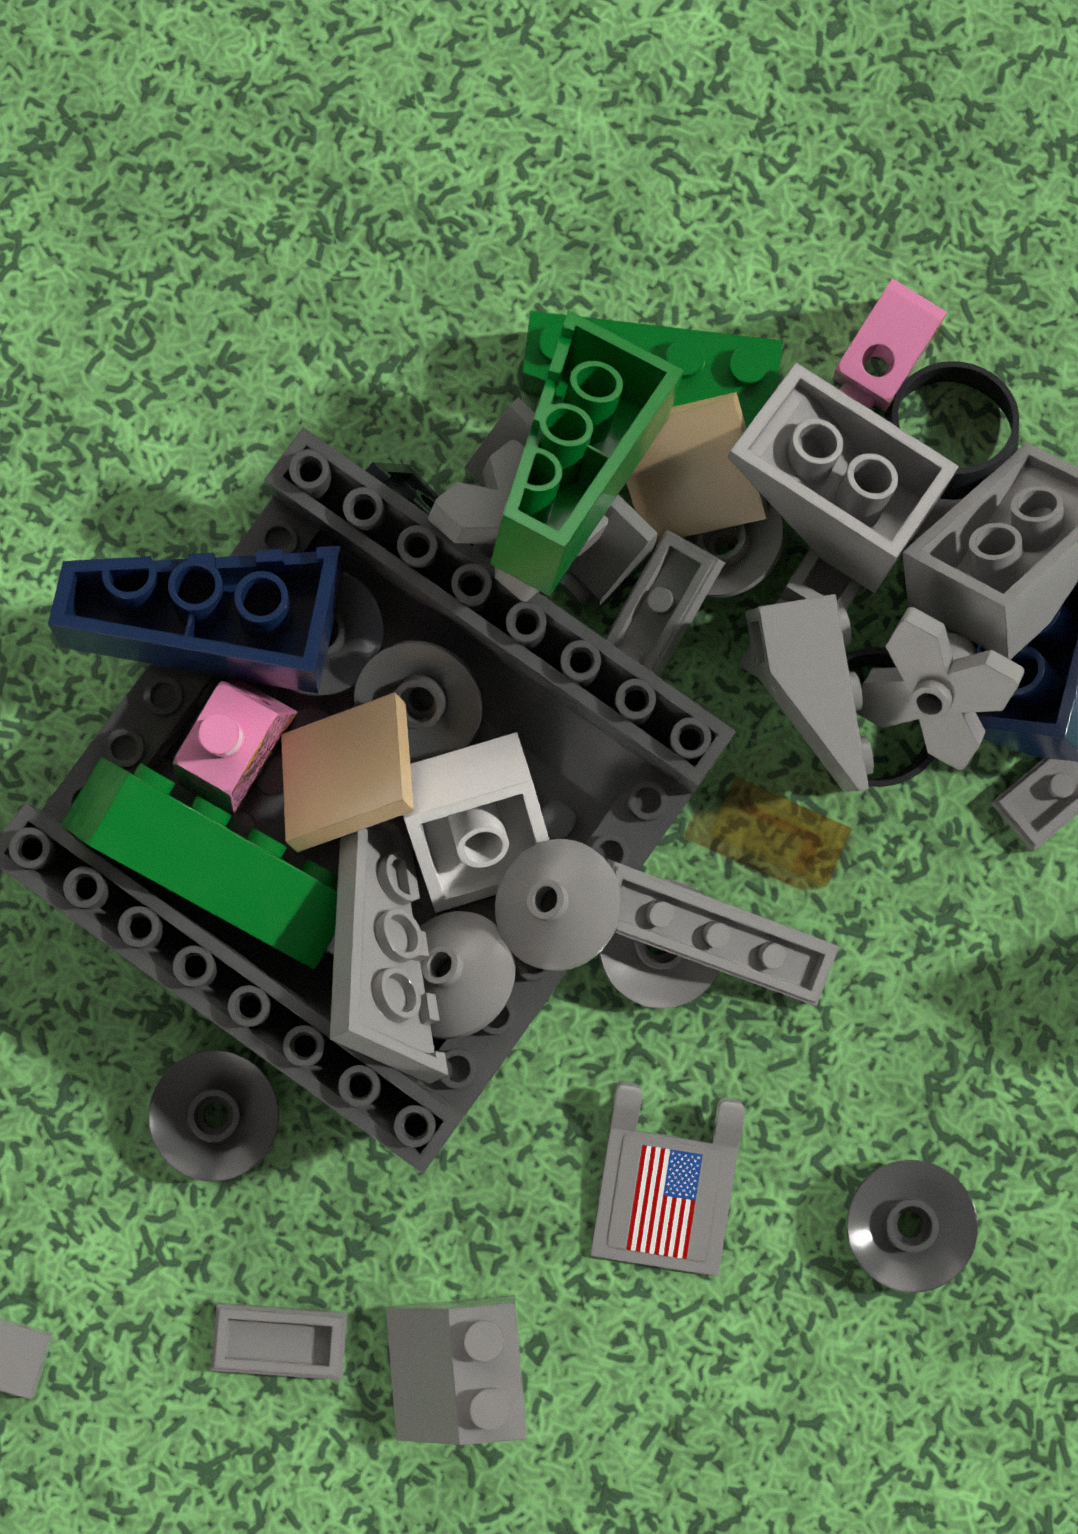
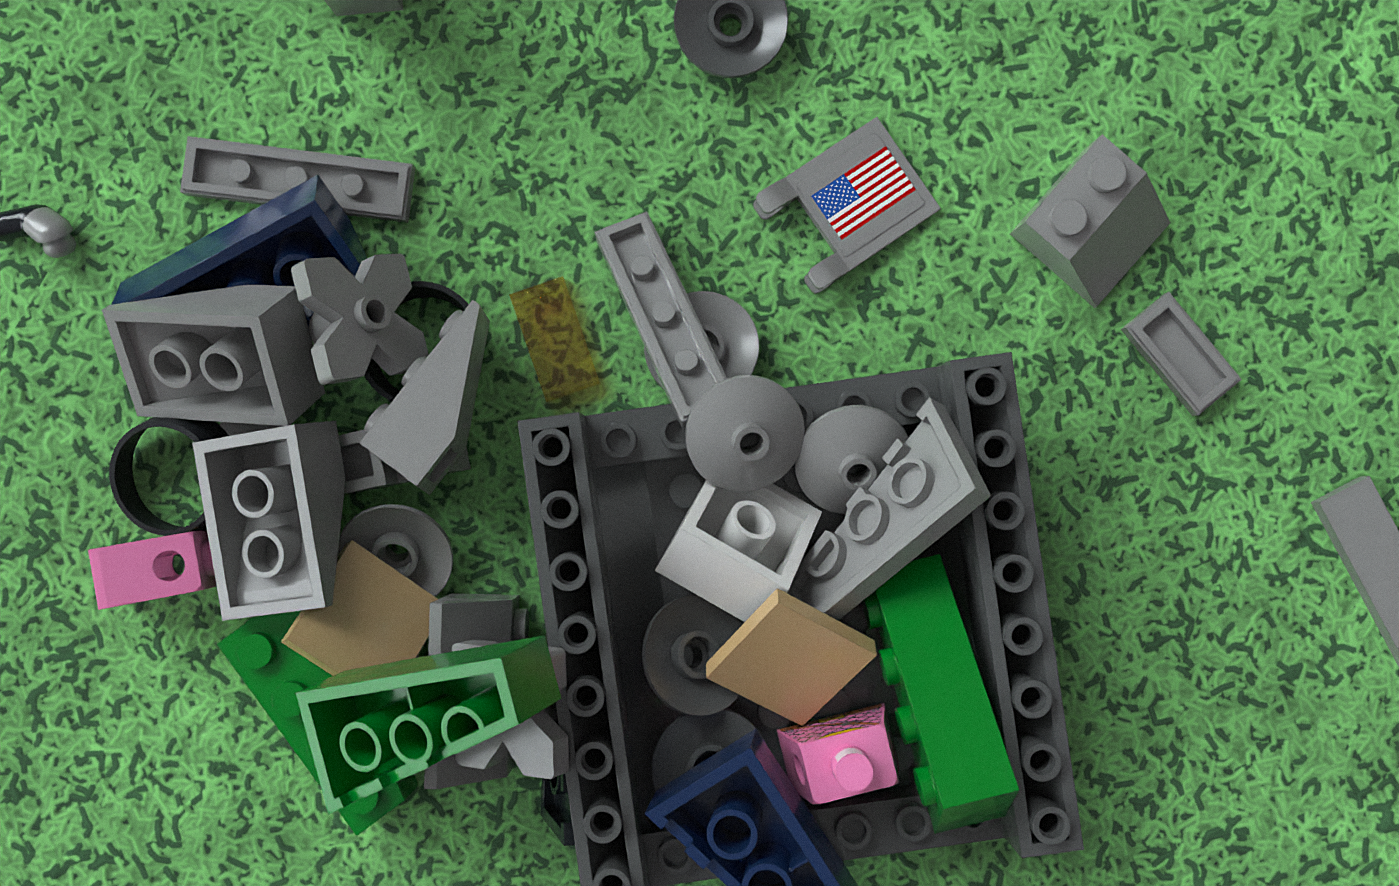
camera: 130 degrees left, 5 degrees up
dark grey dish [149,1050,279,1182] -> none
light grey tile [605,529,725,677] -> none

